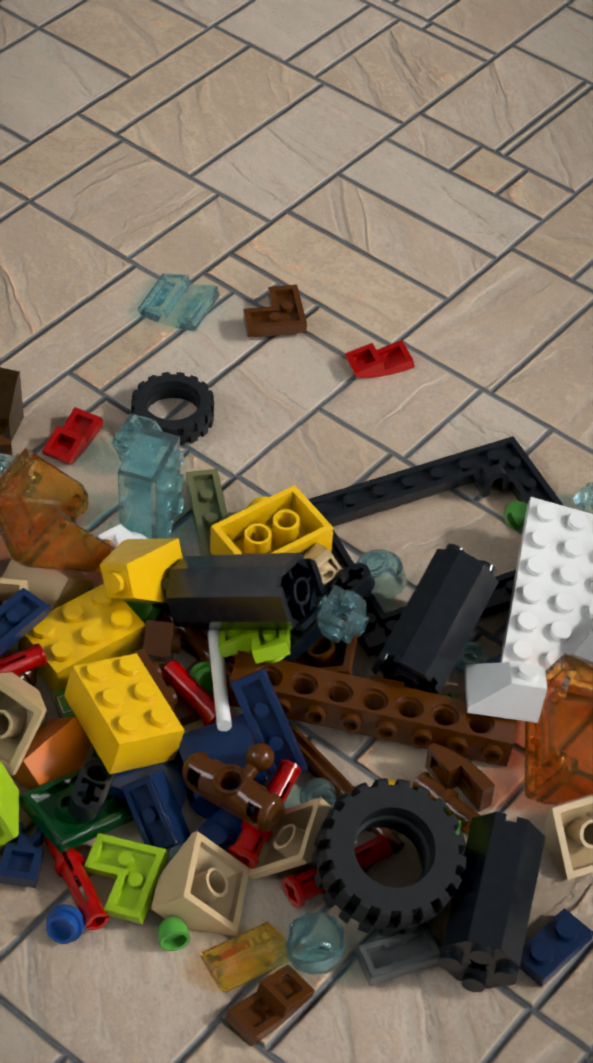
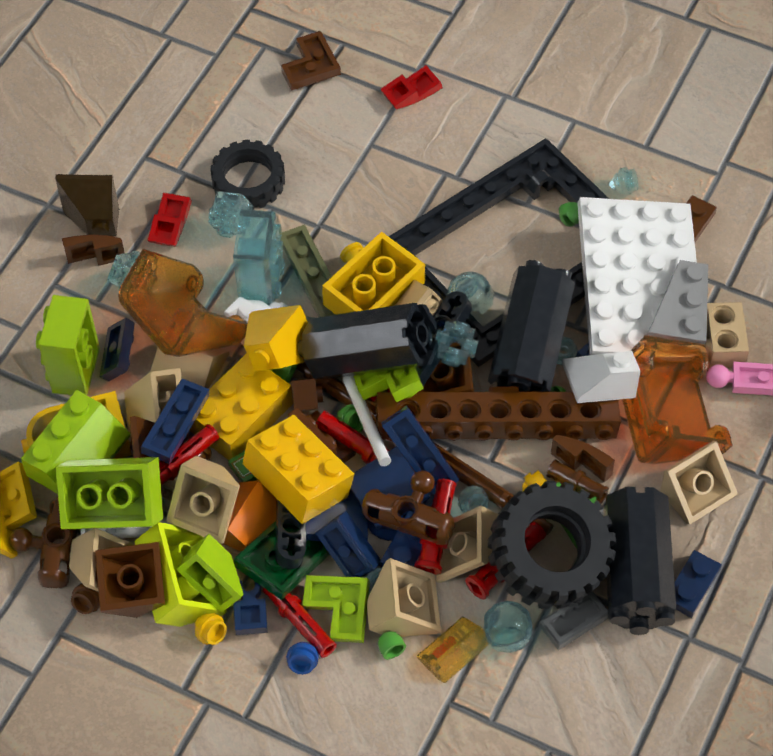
camera: 10 degrees left, 10 degrees up
clear light blue slope [138,273,220,331] -> none
reddish brown slope [225,964,315,1047] -> none

